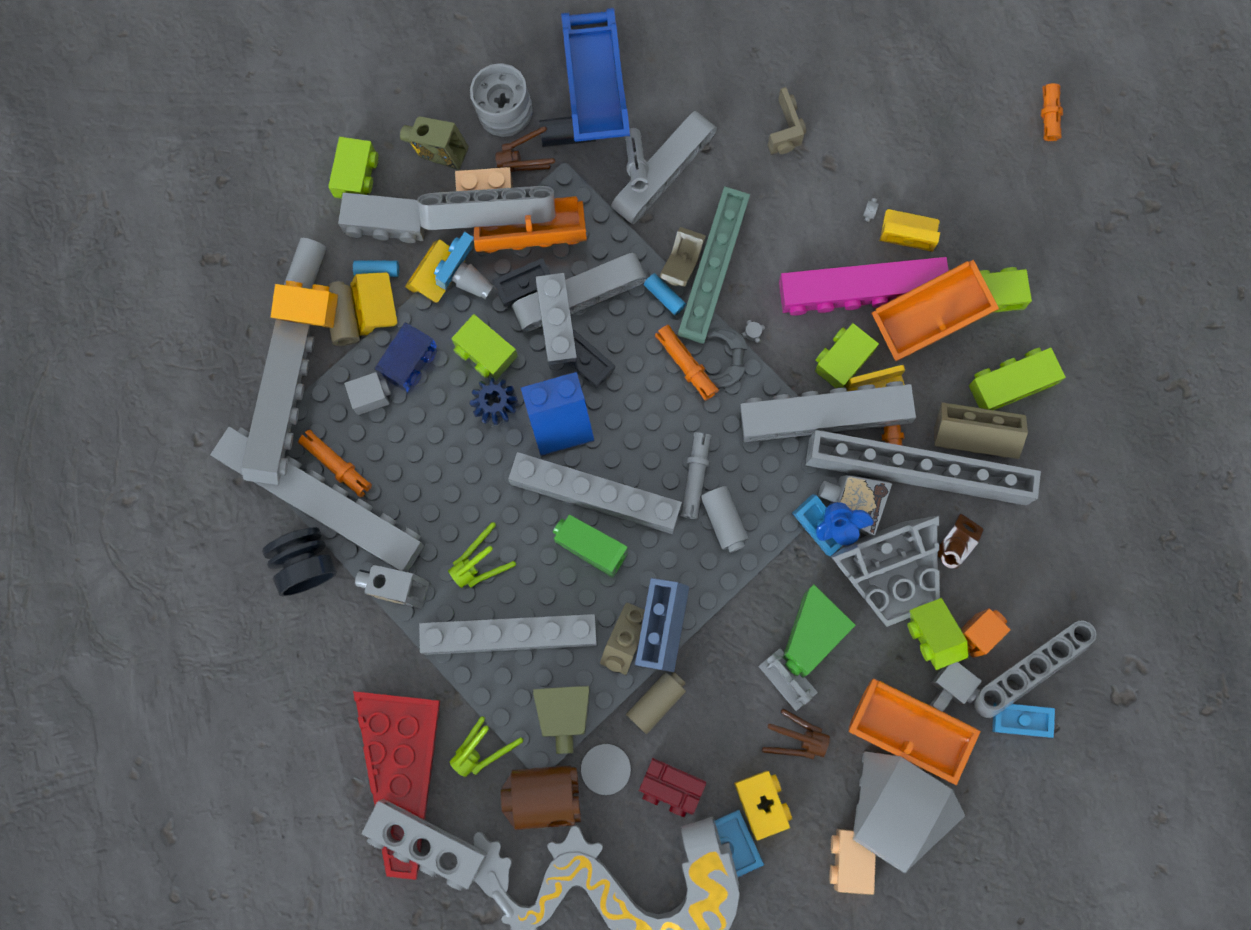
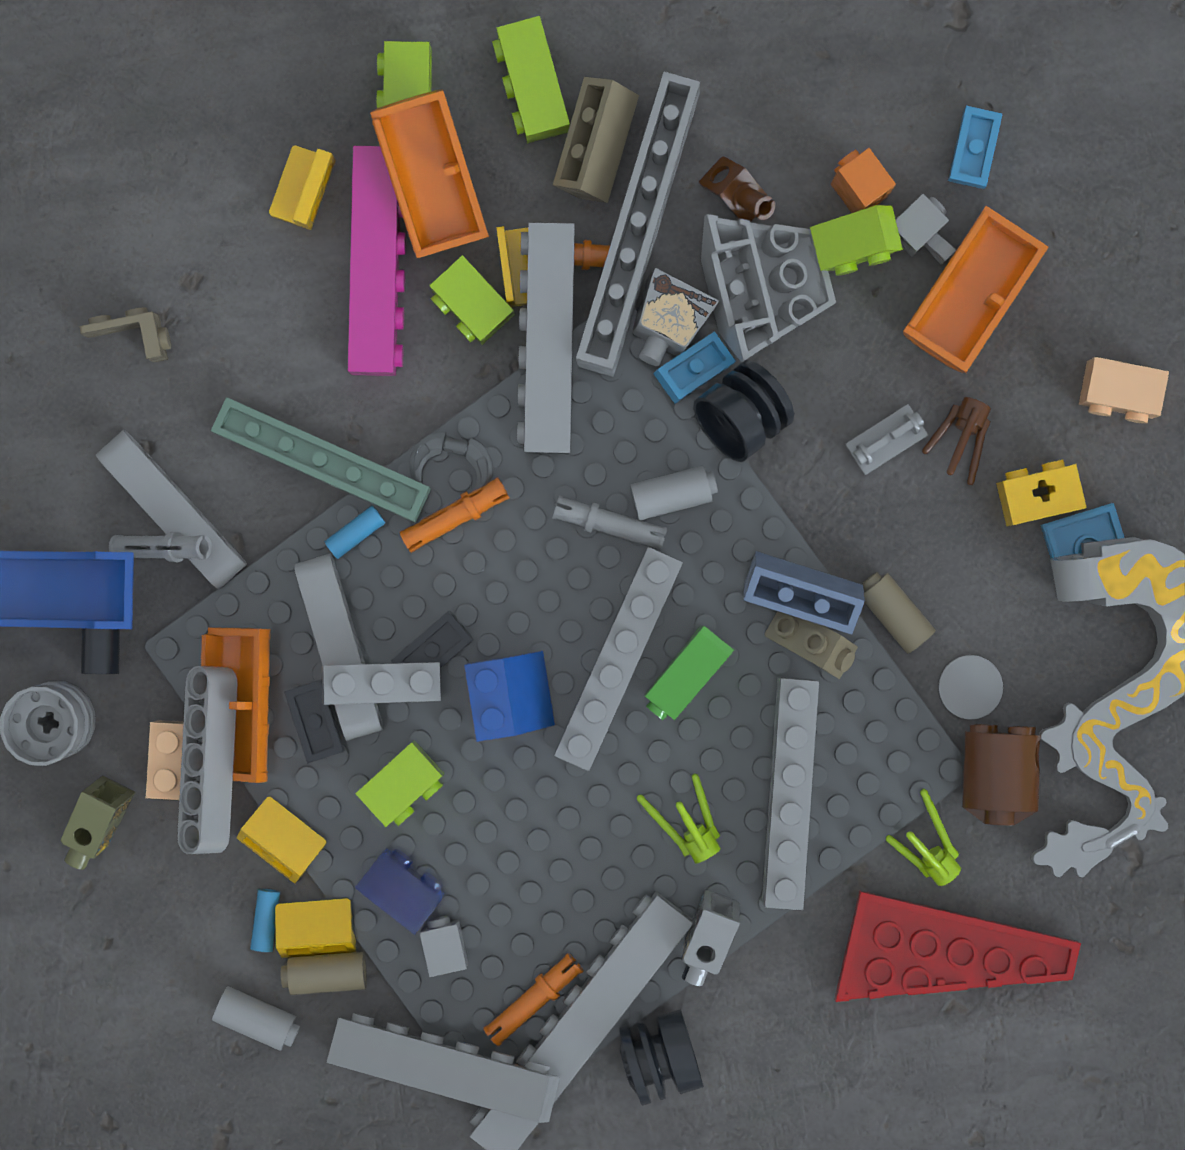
camera: 85 degrees left, 10 degrees up
light orange brick [270,280,338,328] -> none
lime brick [328,137,378,198] -> none
light grey brick [338,193,425,243] -> none
light grey brick [361,799,488,891] -> none
dark azure plate [434,232,474,290] -> none
light grey cone [452,262,494,300] -> none
dark blue gear [470,377,518,426] -> none
reddish brown plant [495,126,555,172] -> none
olive torso [533,686,590,754] -> none
dark red brick [639,758,707,818] -> none
dark tan bracket [660,227,706,286] -> none
light grey piece [742,320,765,343] -> none
bright green slope [783,584,855,678] -> none
blue plate [816,502,873,545] -> none
light grey wedge [853,751,965,873] -> none
light grey piece [863,198,879,222] -> none
light grey beam [974,621,1097,718] -> none
none -> black wheel [693,360,795,462]

